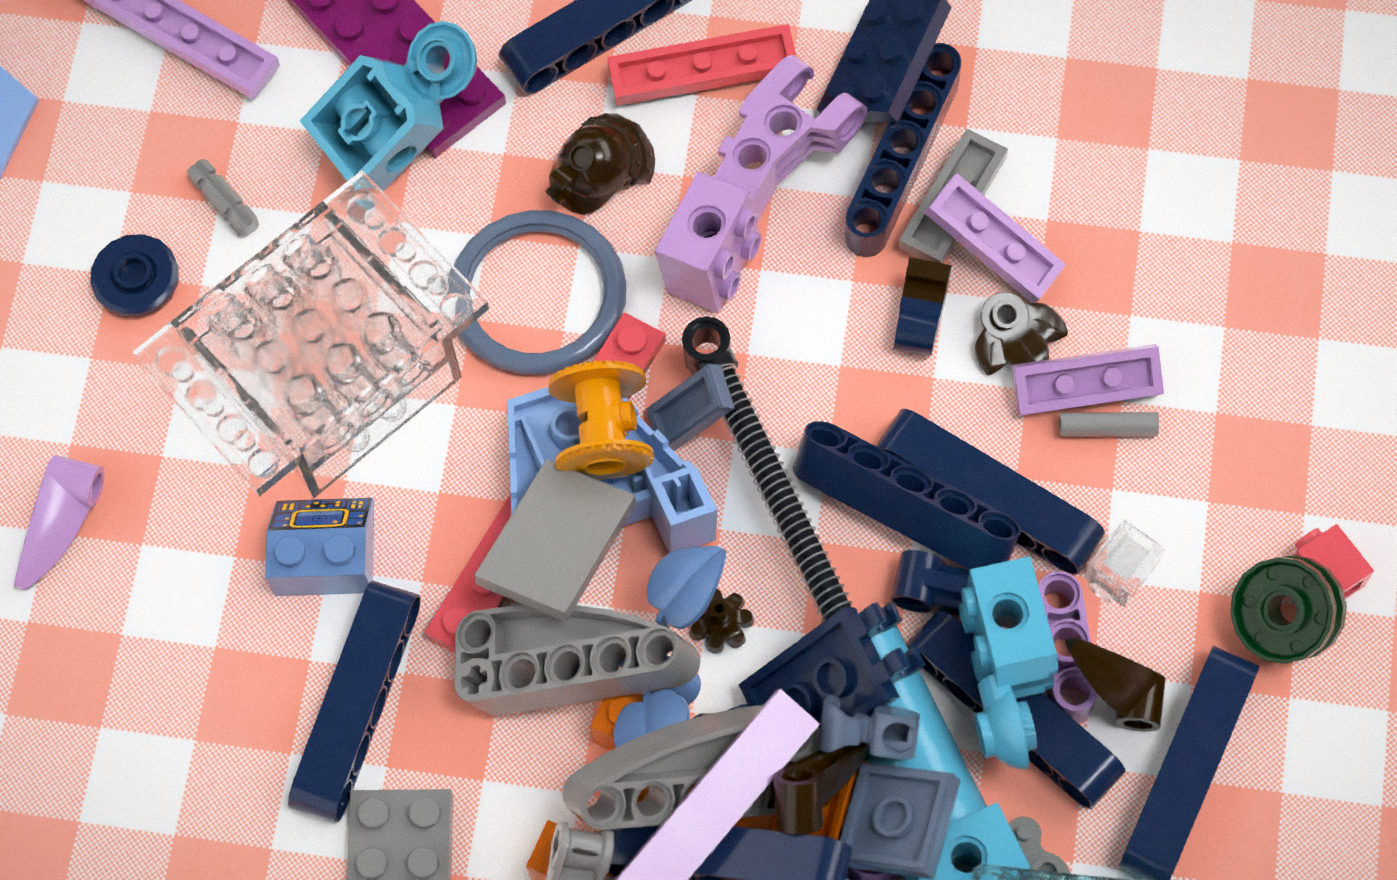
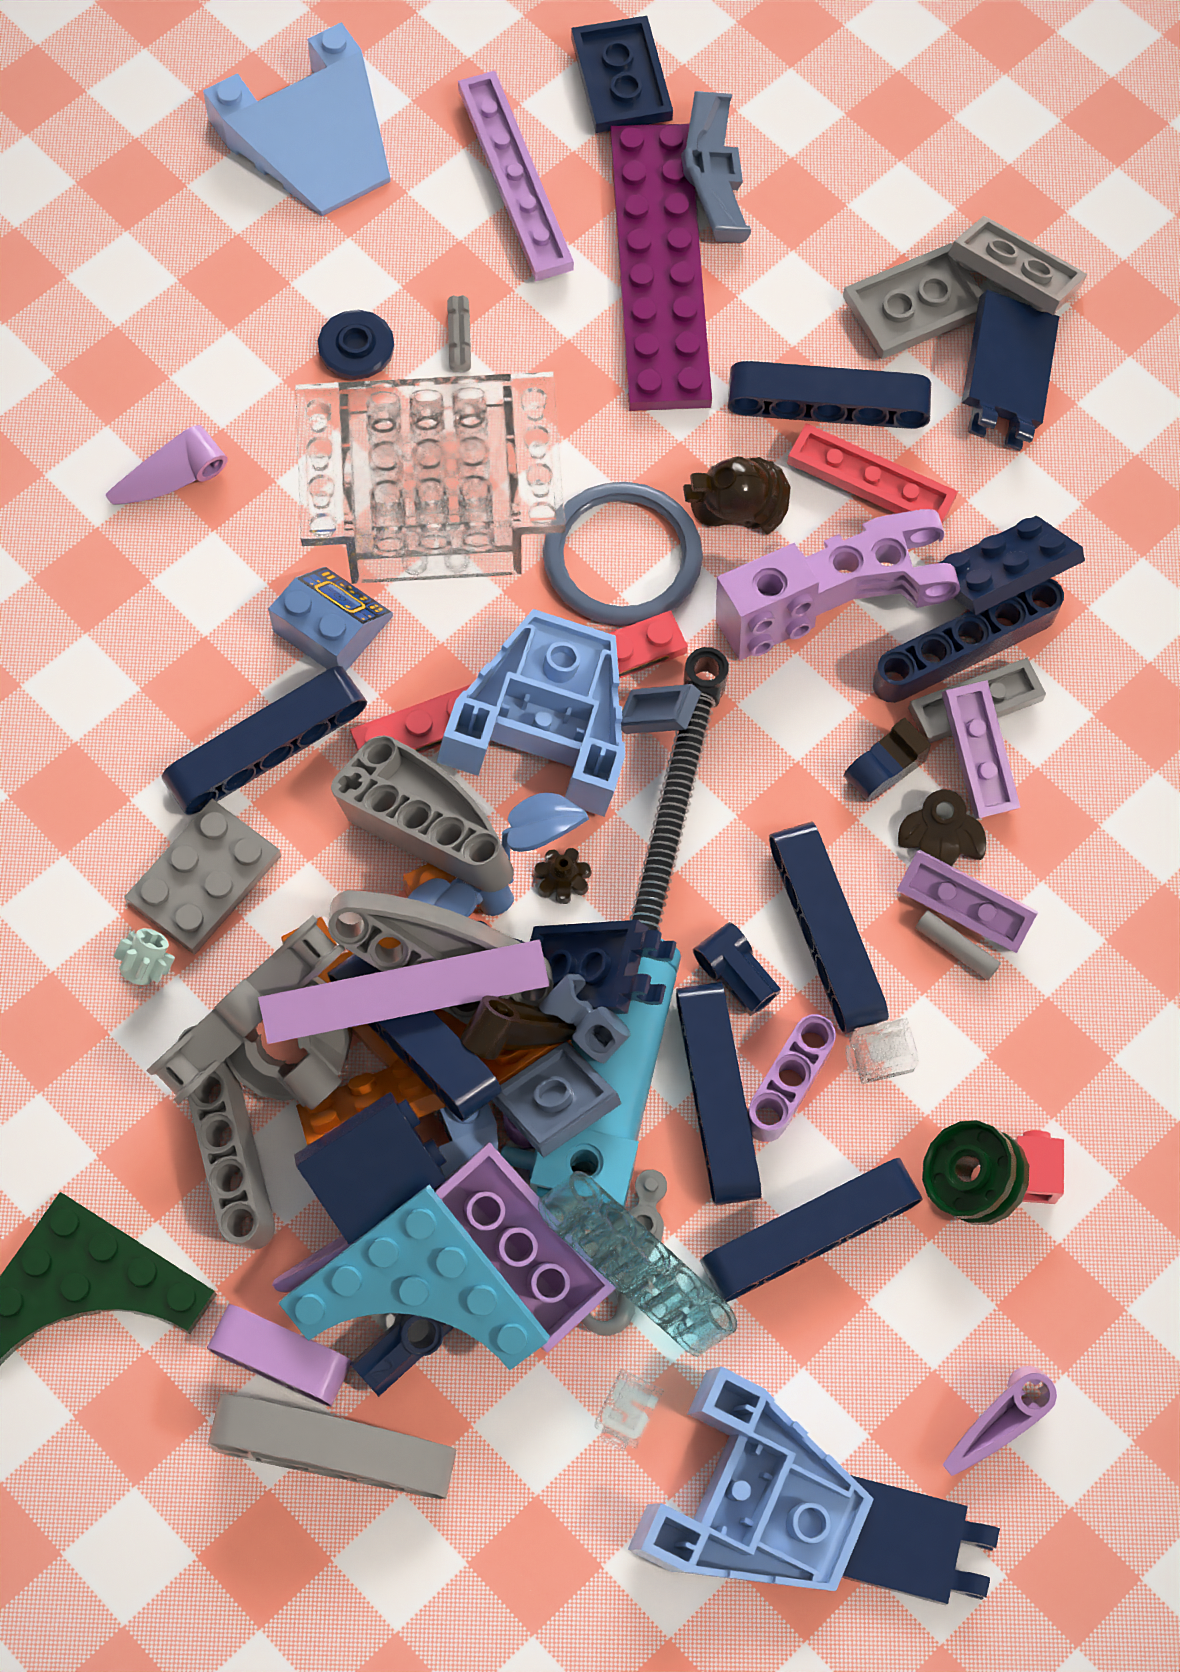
camera: 30 degrees right, 0 degrees up
medium azure brick [300,21,478,193] -> none
light grey tile [474,459,636,622] -> none
light orange hose [548,360,654,480] -> none
dark blue beam [792,421,1021,570] -> none
medium azure brick [959,556,1058,770] -> none
dark brown piece [1065,638,1166,732] -> none

